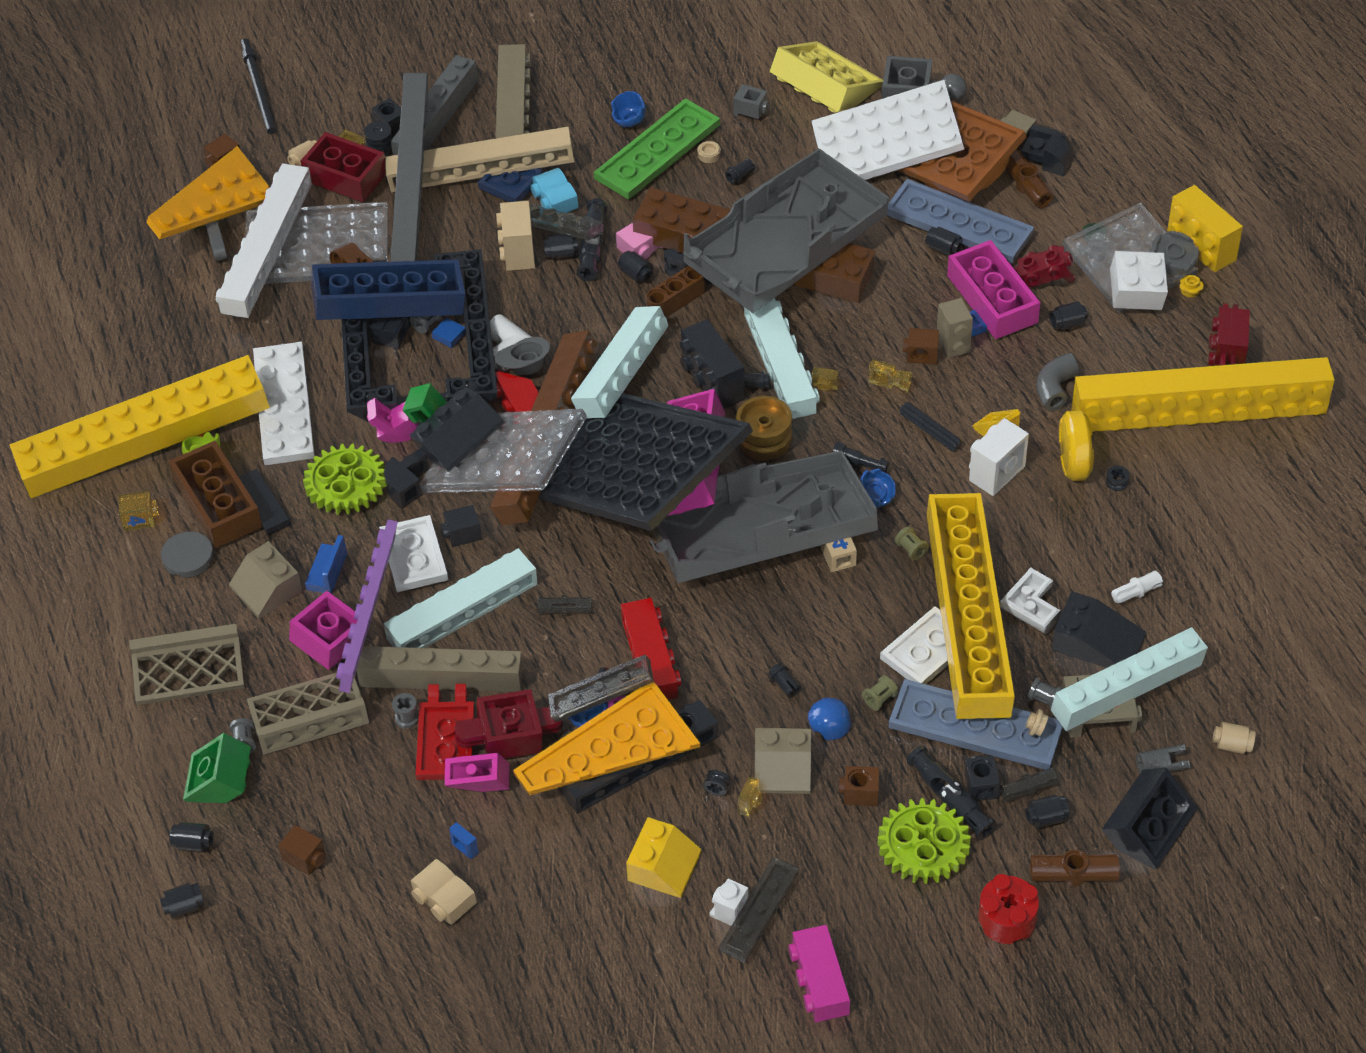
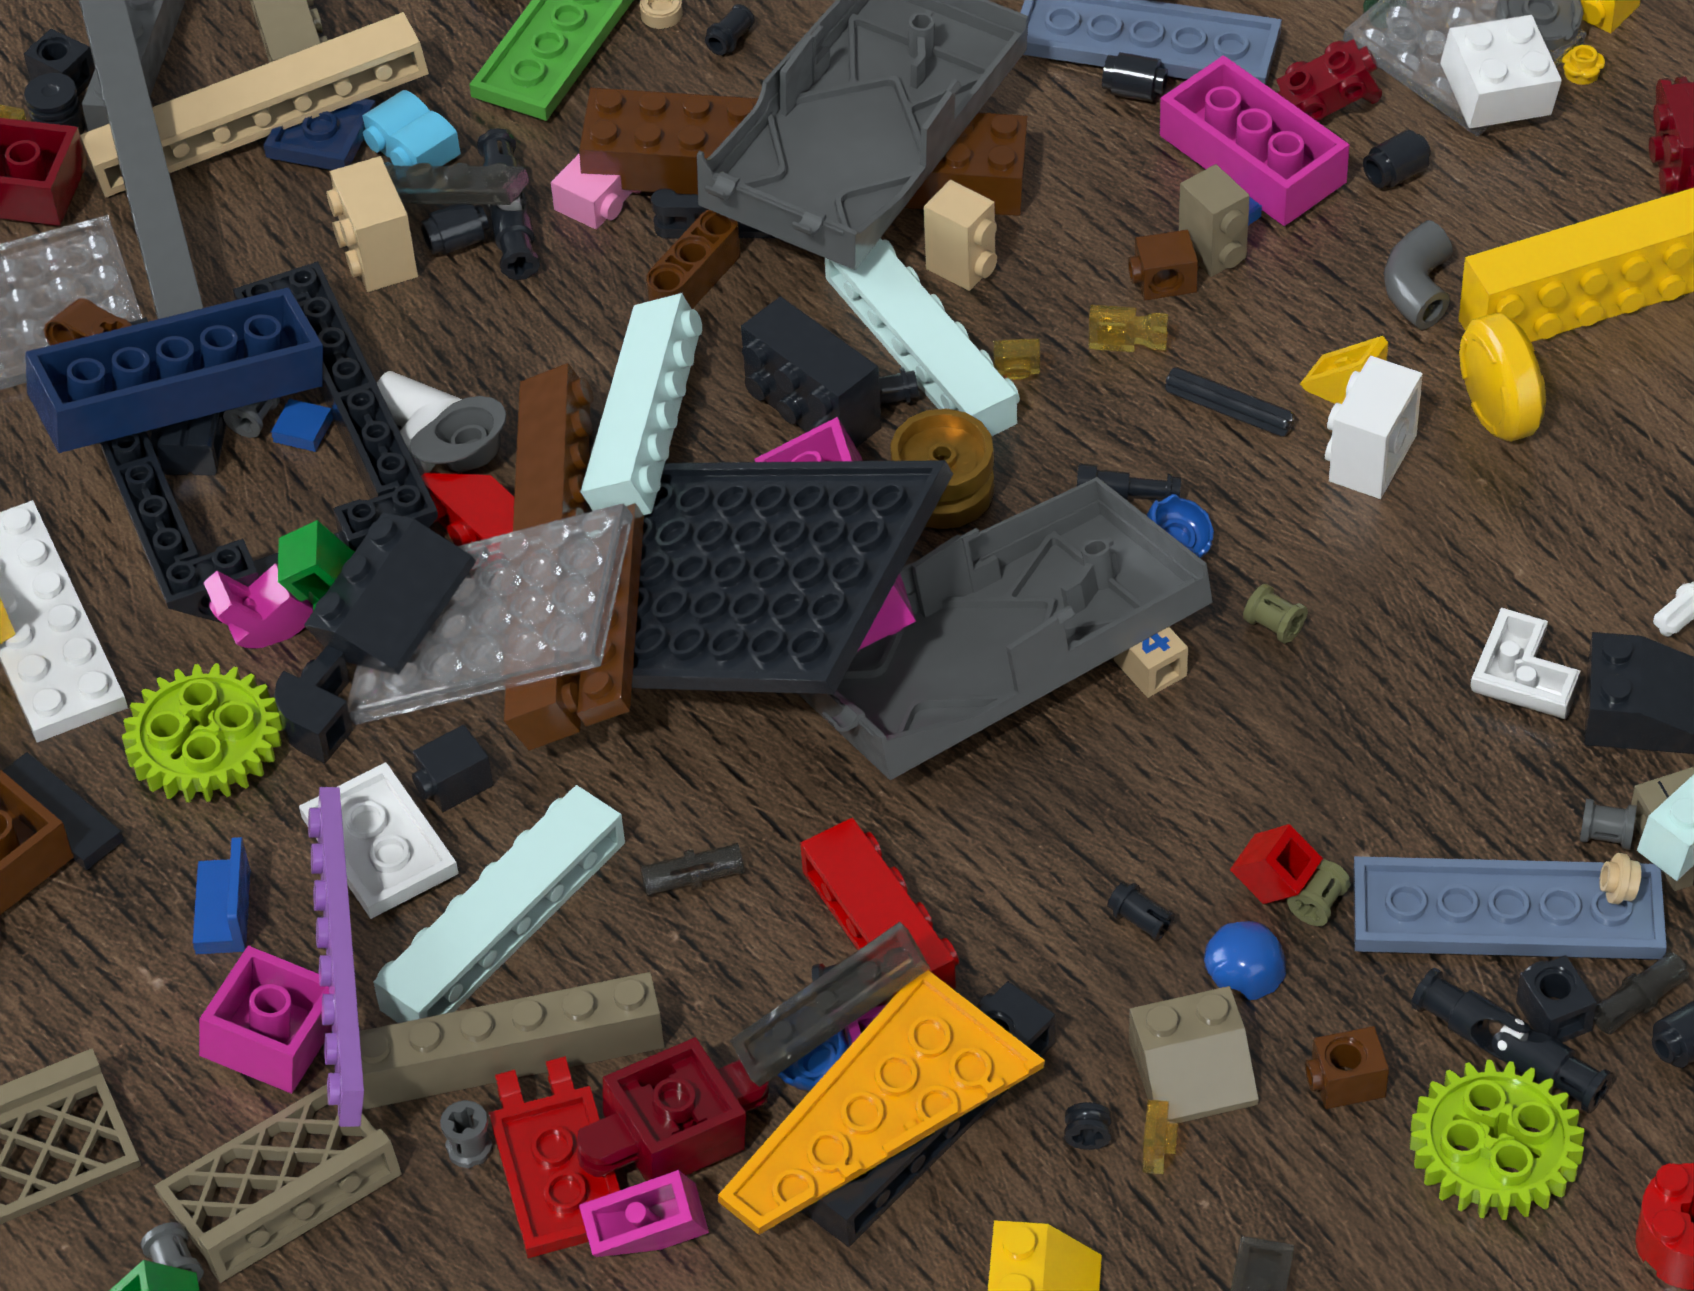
camera: 15 degrees left, 0 degrees up
dark tan slope [229,541,302,619] -> none
black brick [618,251,653,284] -> none
white plate [880,607,948,684] -> none
yellow brick [927,493,1015,719] -> none
black bush [1105,466,1130,491] -> none
none -> reddish brown plate [577,503,644,726]
none -> tan brick [924,180,997,291]
none -> red brick [1230,824,1323,904]

